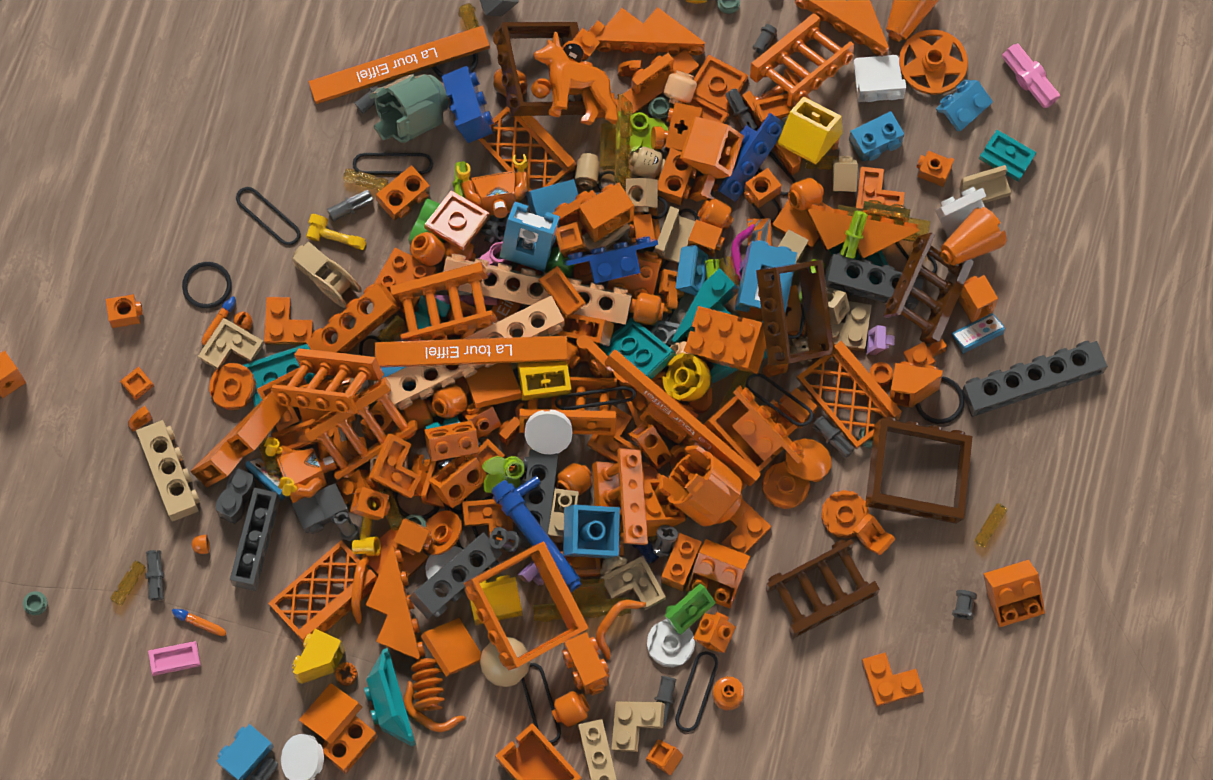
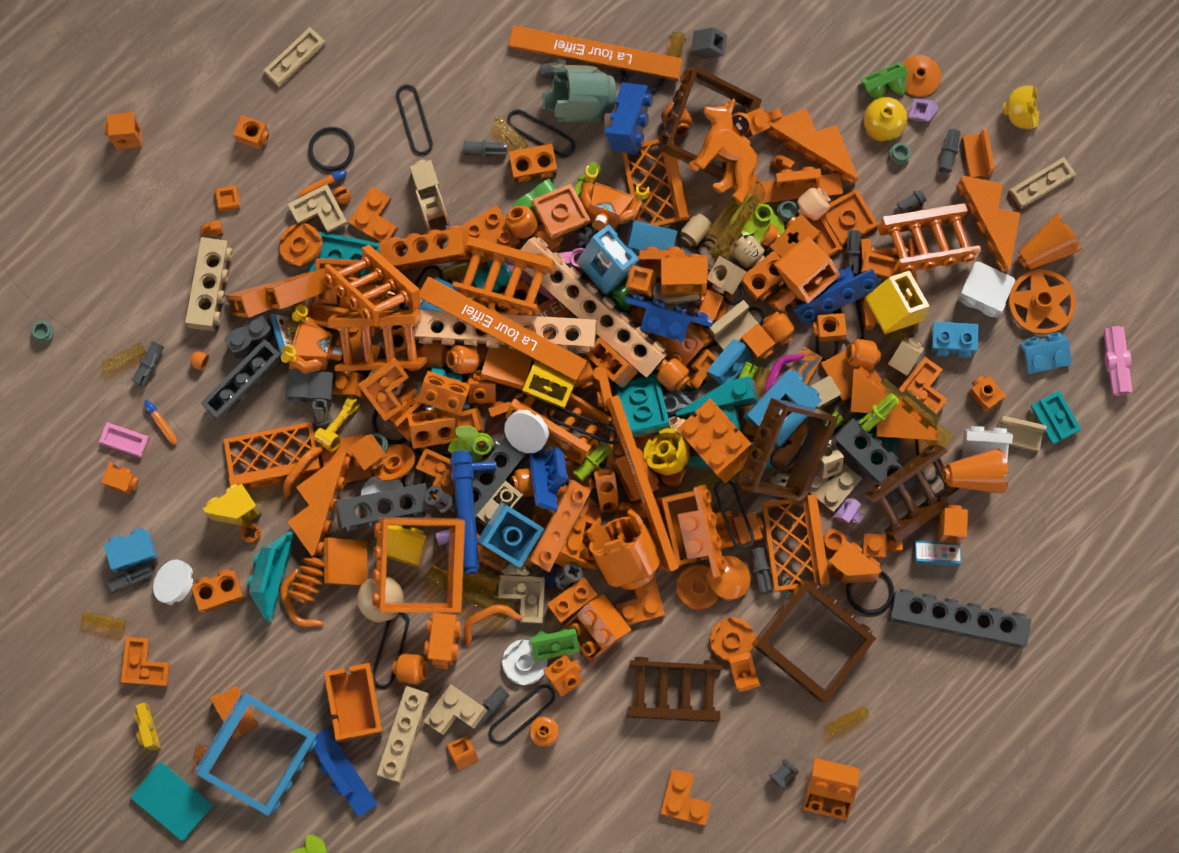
camera: 30 degrees right, 5 degrees up
orange tile [299,683,363,744] -> none
yellow brick [306,214,366,250] -> none
orange brick [350,487,390,521] -> none
clear yellow axle [379,487,402,531] -> none
orange hinge [531,78,551,99] -> none
orange tile [538,266,586,319] -> none
none -> orange brick [101,462,139,495]
none -> tan tile [263,27,326,87]
none -> blue bracket [529,447,568,512]
none -> lime axle [572,442,612,483]

